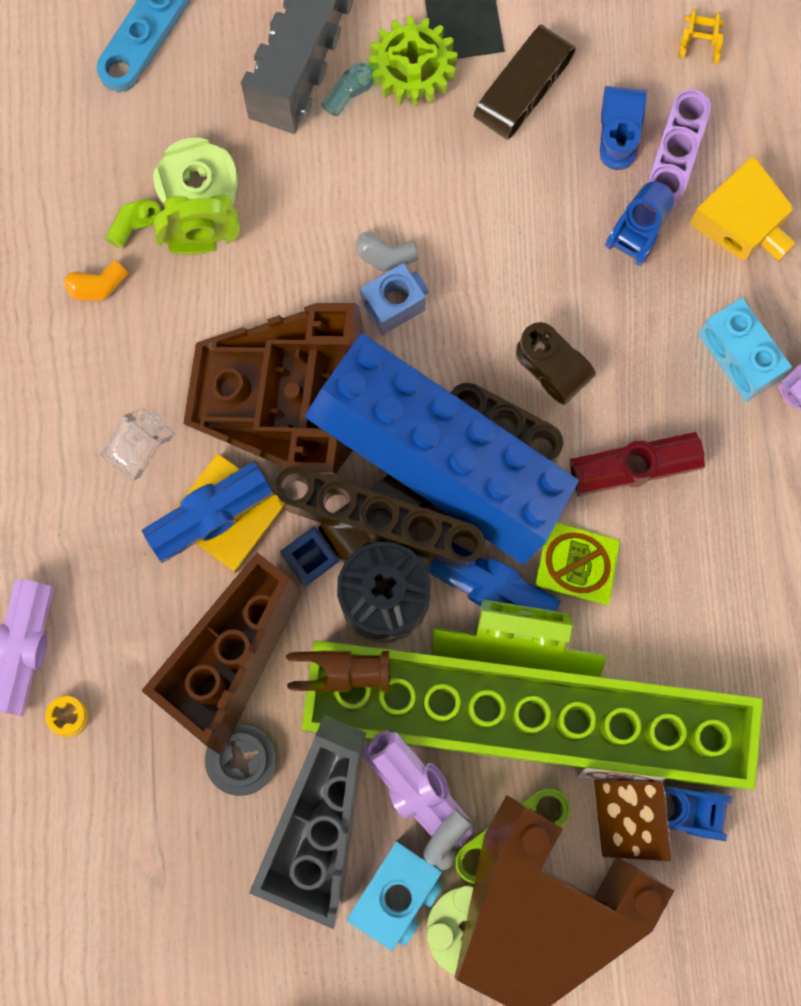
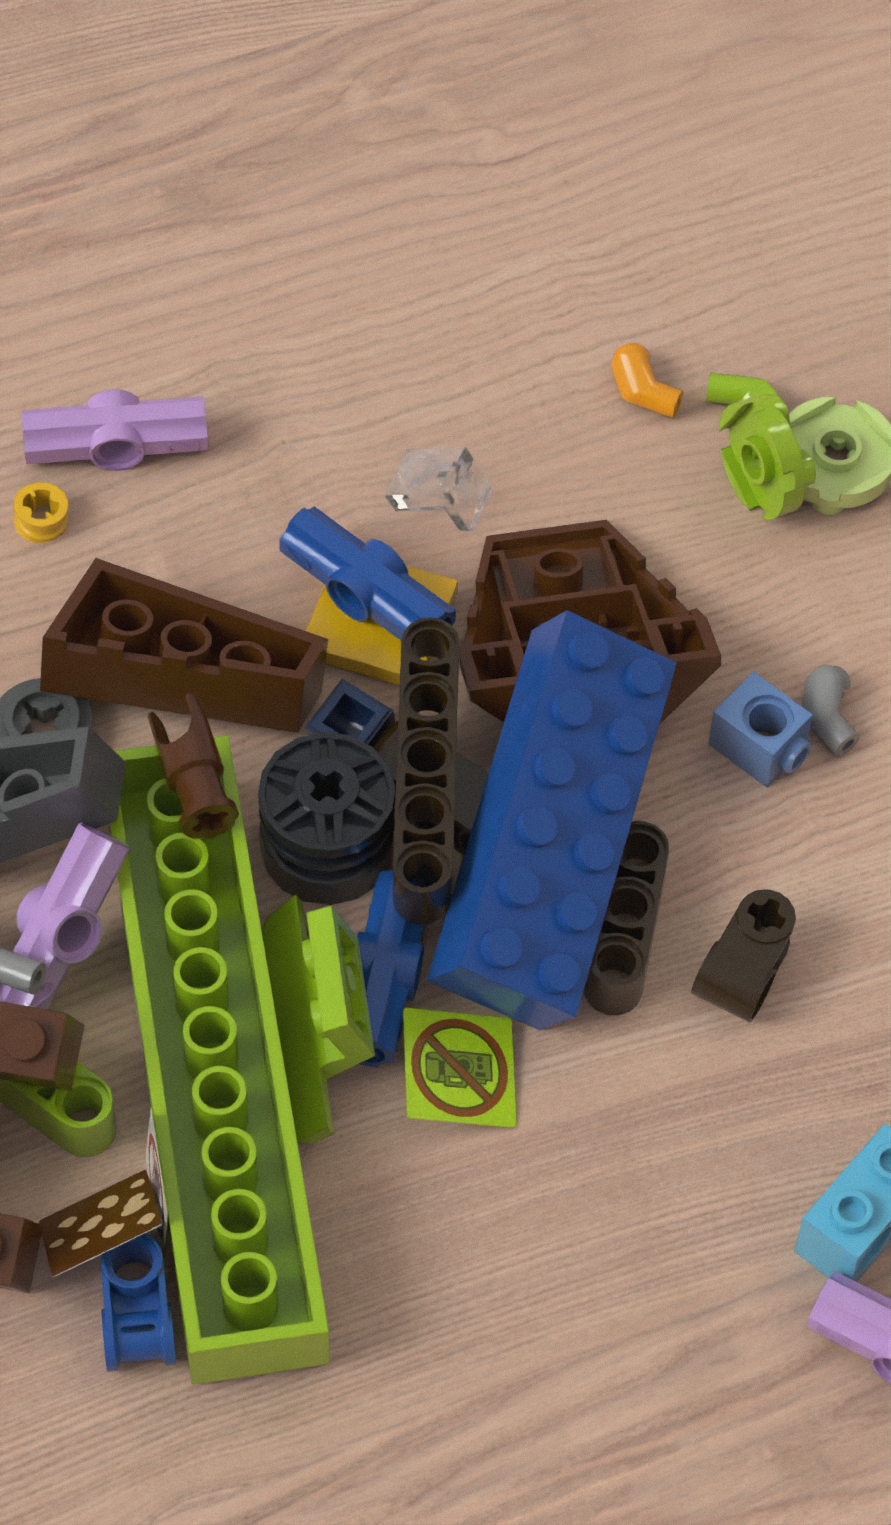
camera: 70 degrees right, 20 degrees down
dark red piece [569,432,705,497] -> none

